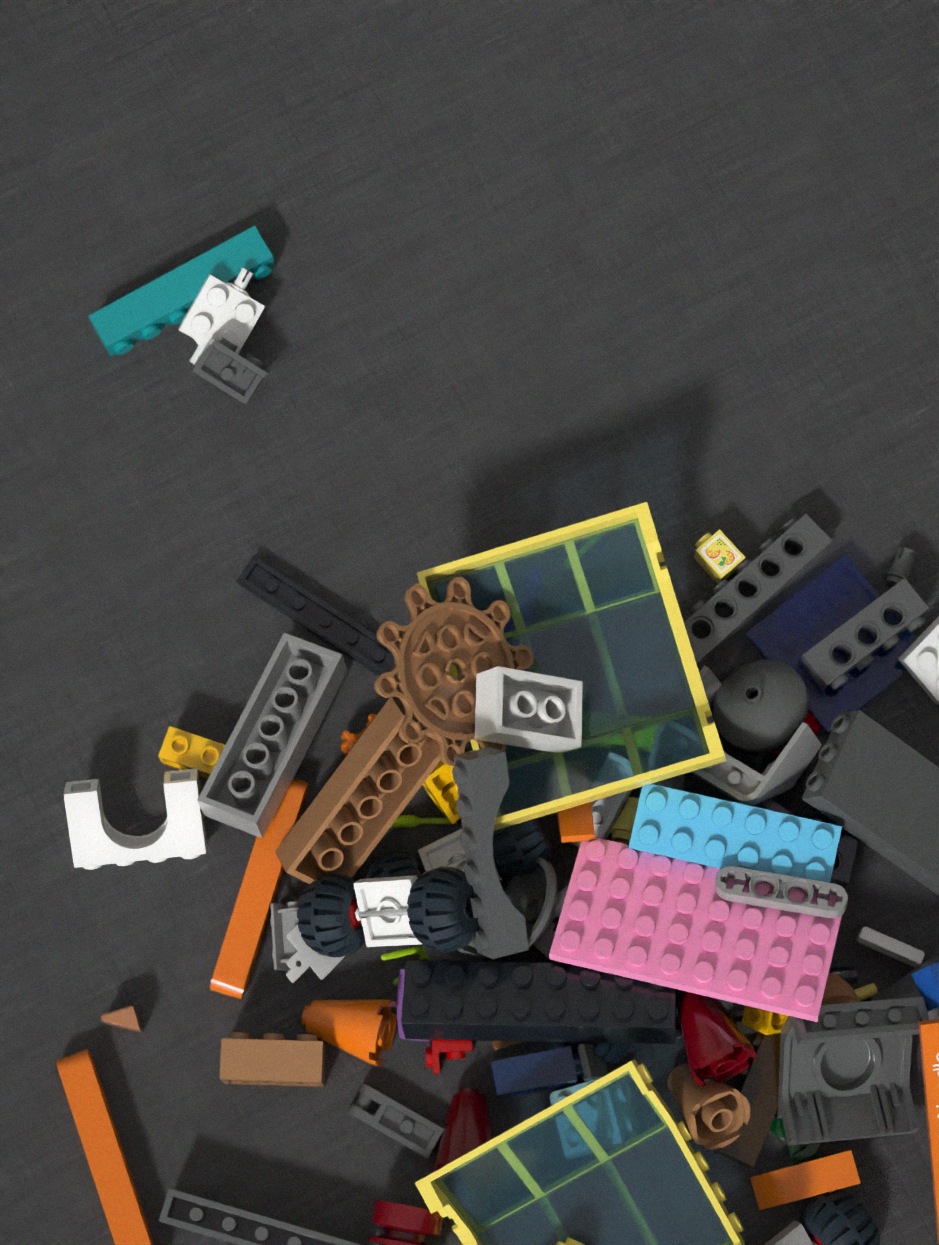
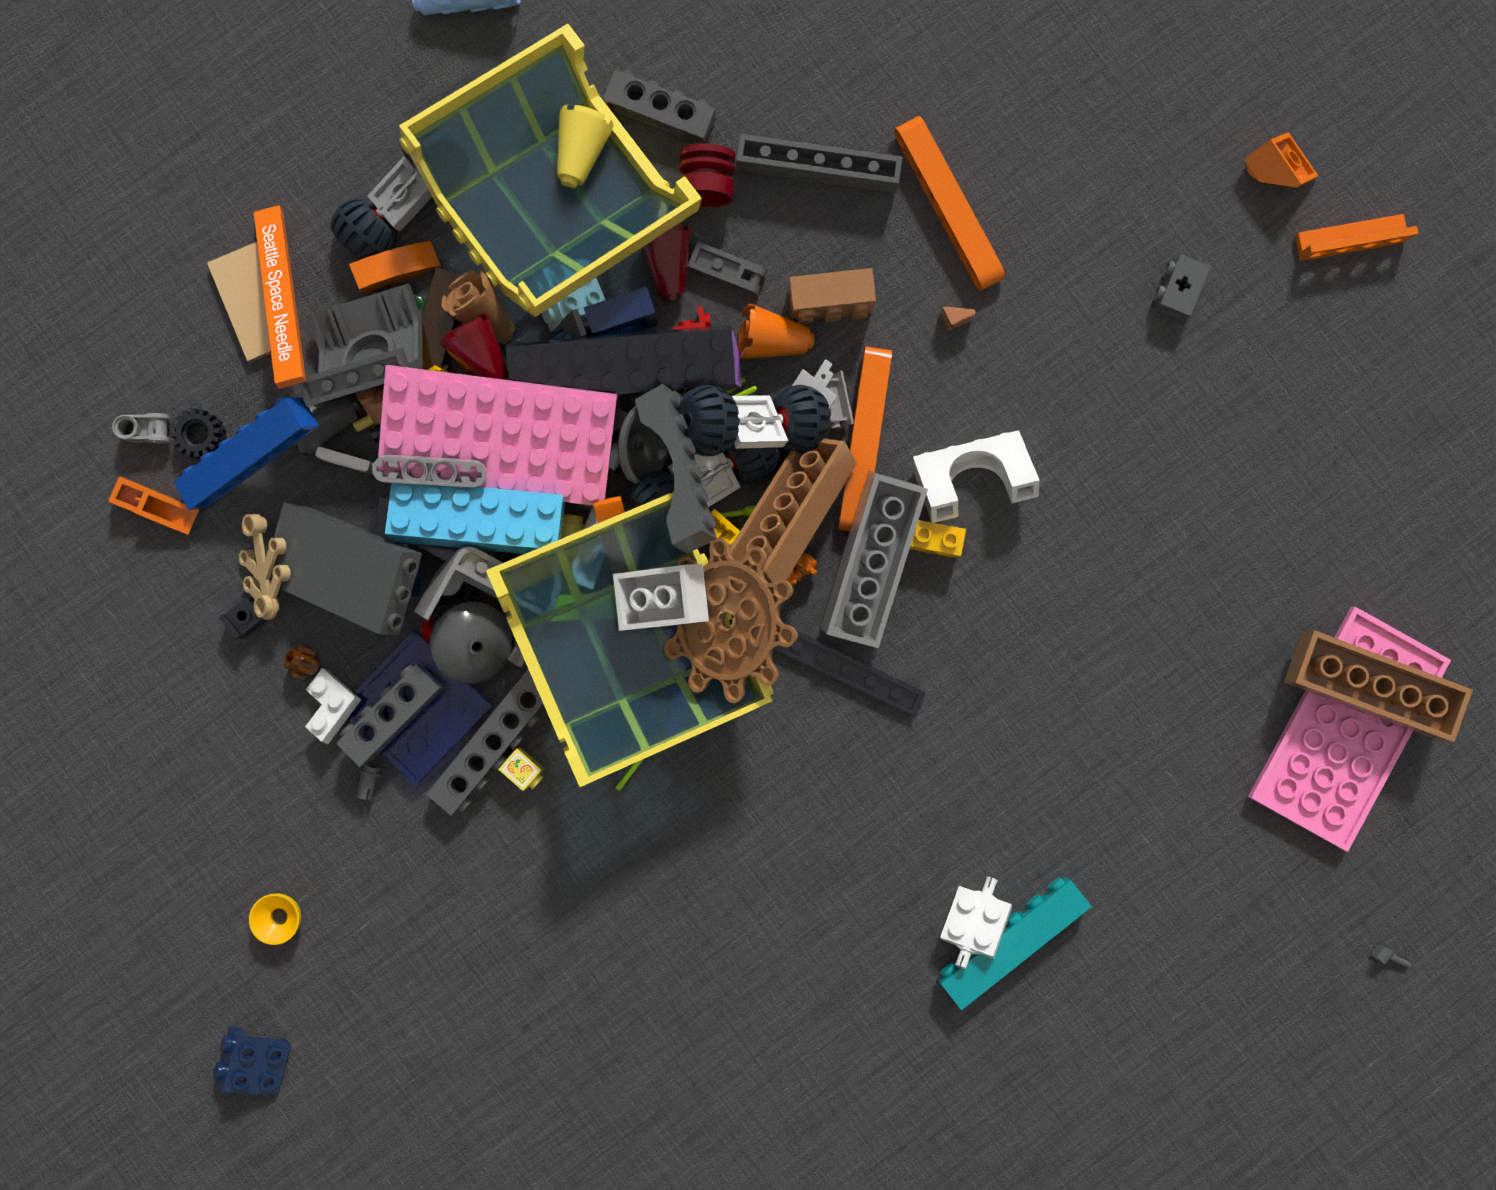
camera: 170 degrees right, 10 degrees up
dark grey bracket [191,337,268,405] -> none

